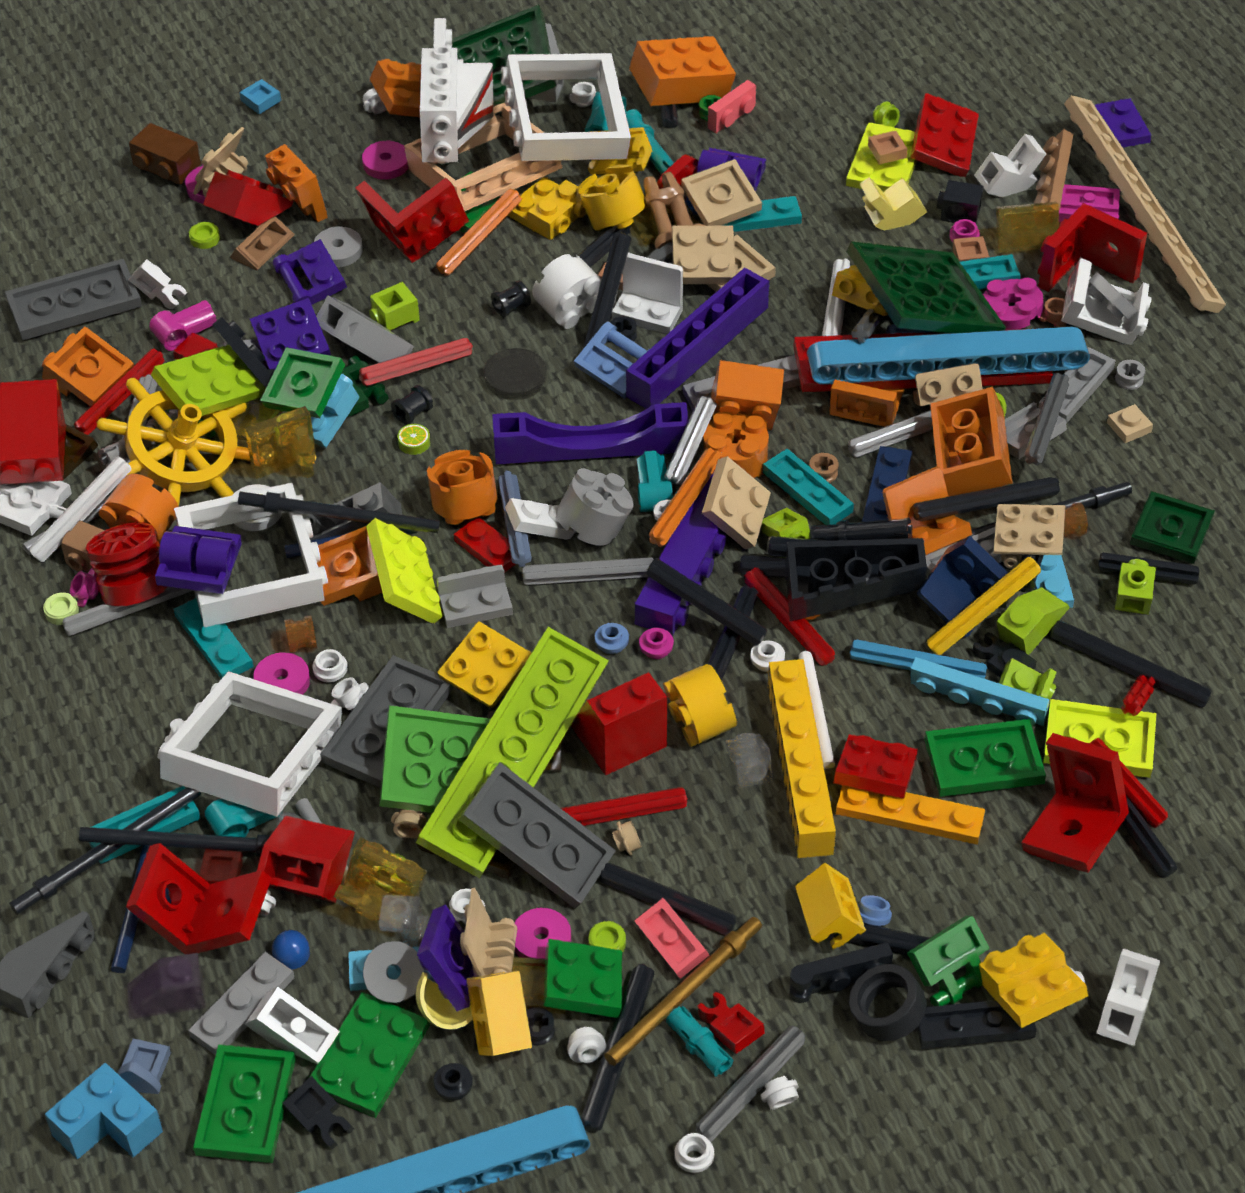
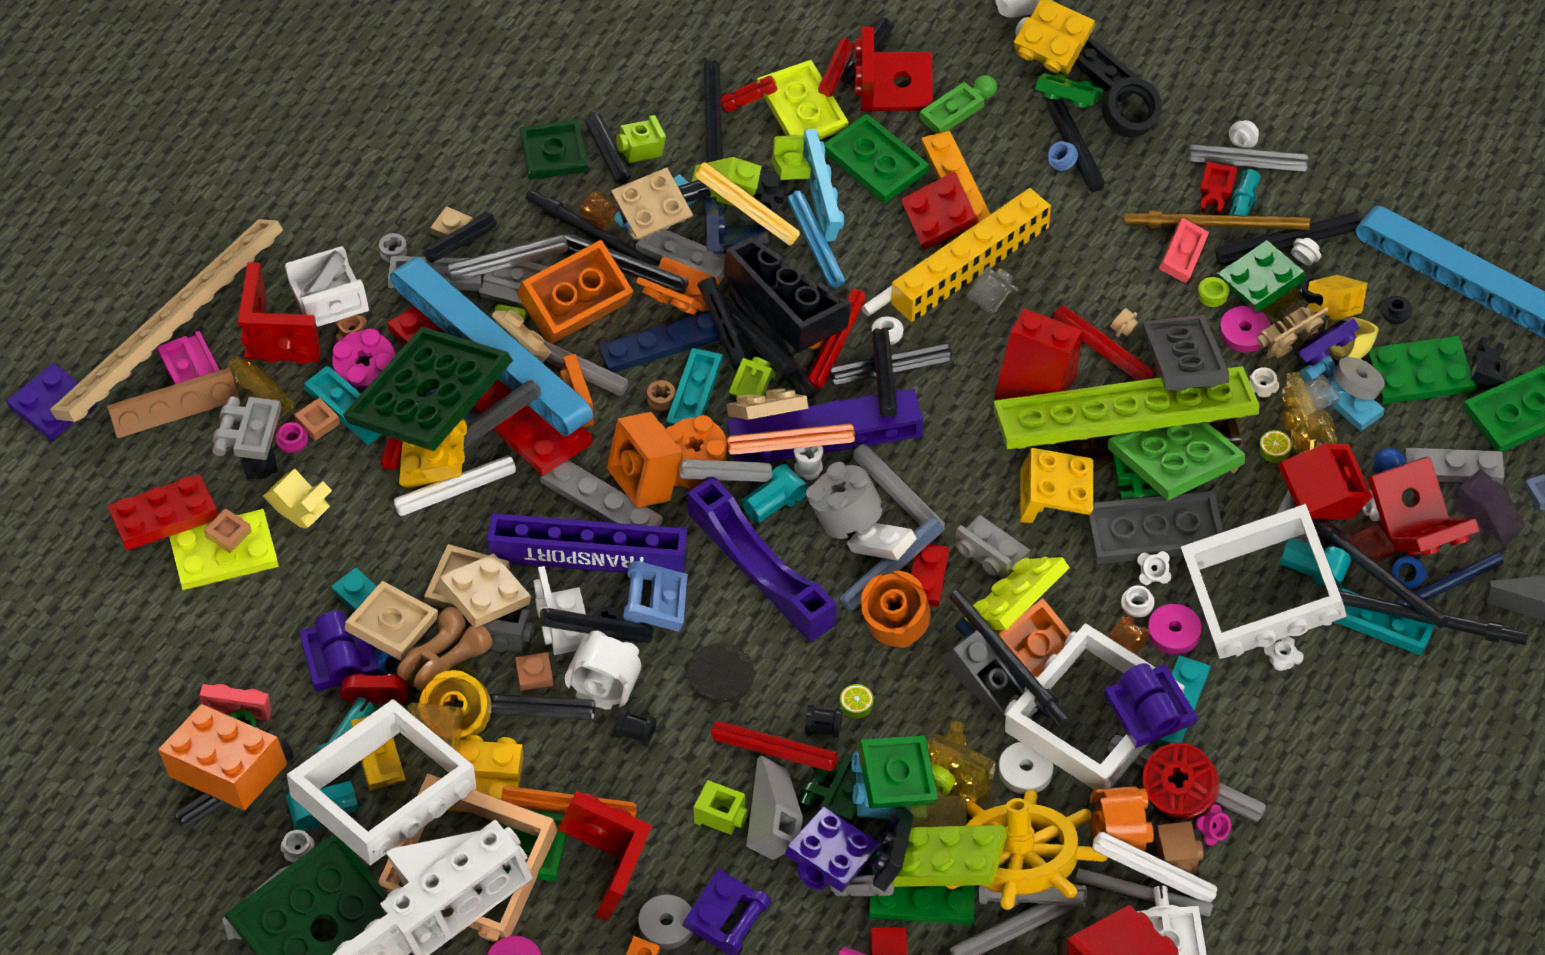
camera: 125 degrees left, 5 degrees up
yellowish green tile [43,593,79,625] -> none
white slope [245,987,340,1064] -> none
medium blue plate [595,623,629,654] -> none
black axle [600,863,736,935] -> none
dark pink plate [639,628,674,659] -> none
yellow brick [663,664,737,747] -> none
white plate [675,1133,714,1173] -> none
black plate [789,942,893,1003] -> none
yellow hinge [795,863,866,949] -> none
lime plate [873,101,900,127] -> none
white brick [974,134,1046,197] -> none
none -> light grey plate [212,397,281,460]
none -> clear yellow slope [407,703,464,753]
none -> black axle [422,213,497,263]
none -> bright green plate [919,75,997,134]

